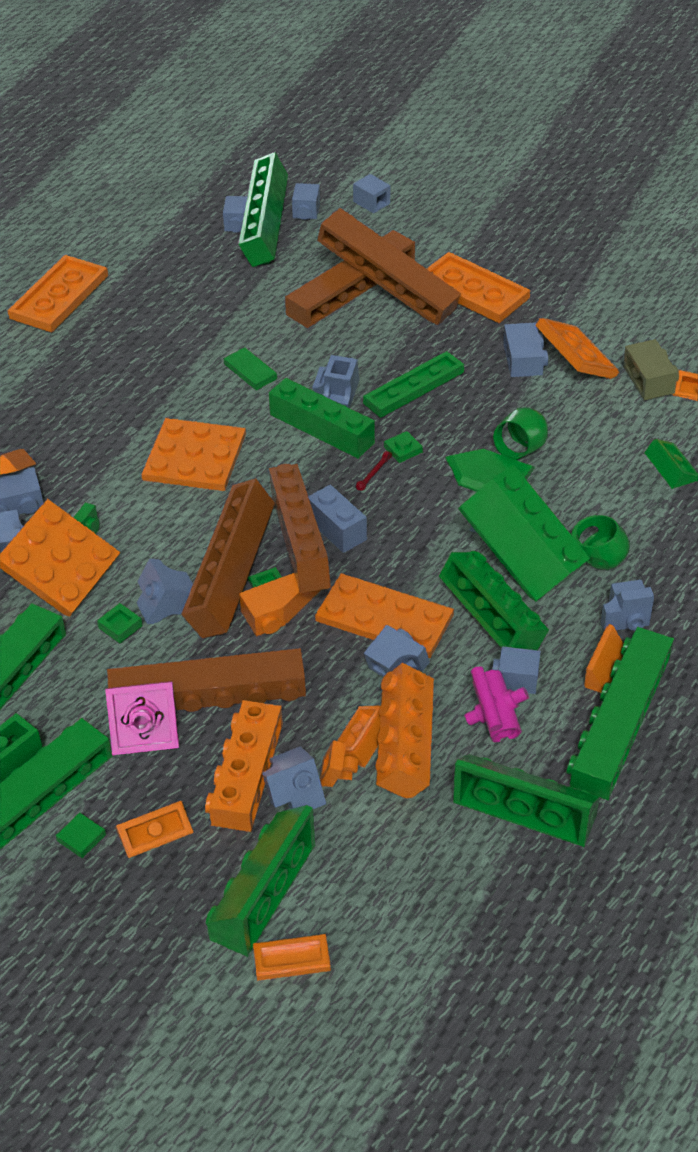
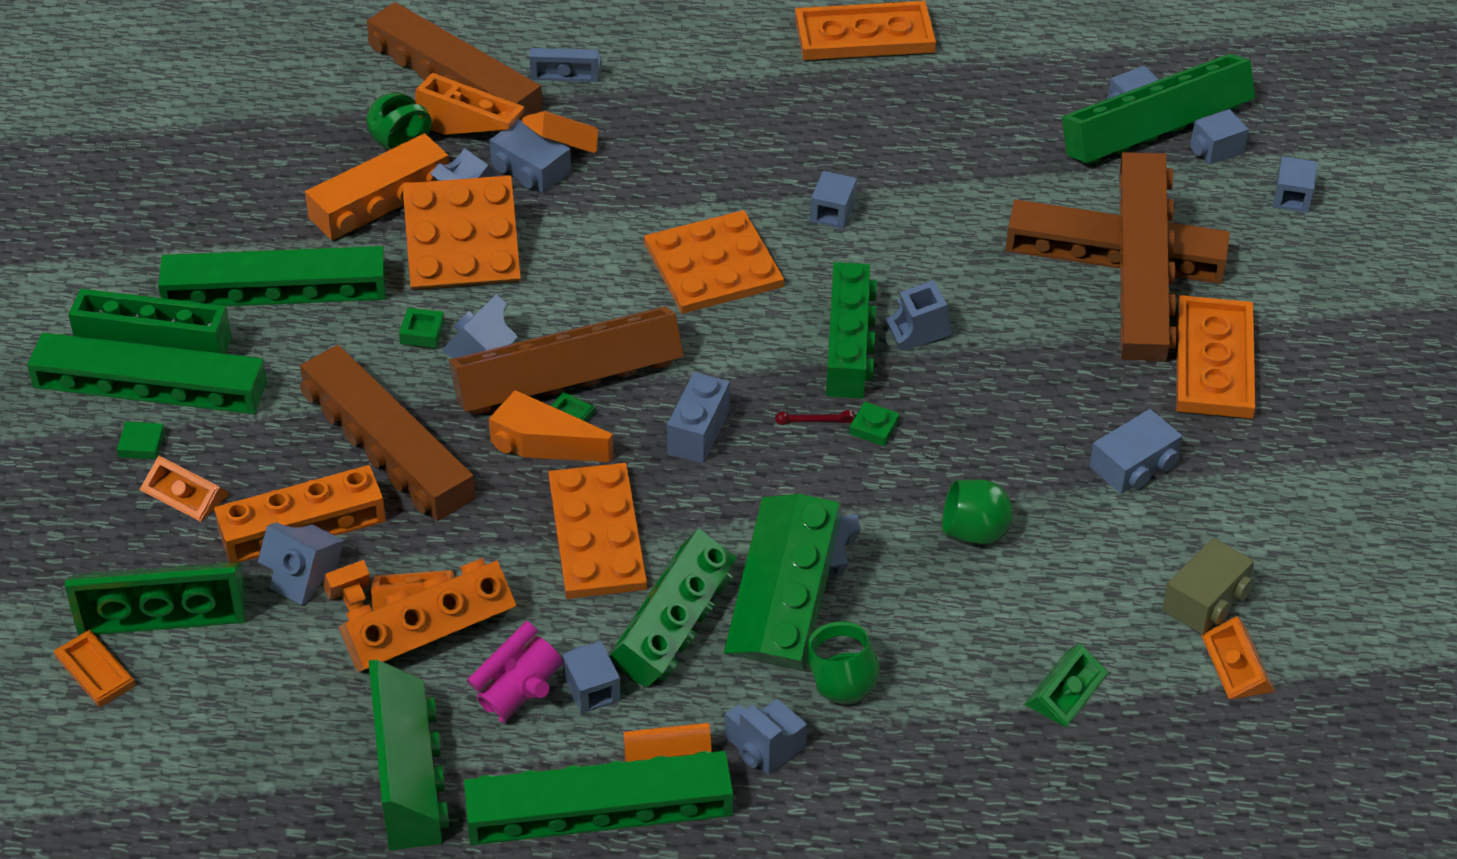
camera: 55 degrees right, 0 degrees up
green plate [73,502,100,534] -> none
plate [105,681,179,755] -> none
green tile [223,347,277,390] -> none
dark orange brick [269,464,331,593] -> none
green plate [363,351,464,418] -> none
sand blue brick [364,625,430,677] -> none
green tile [445,449,535,492] -> none
orange tile [535,318,619,379] -> none
none -> sand blue brick [810,171,857,229]

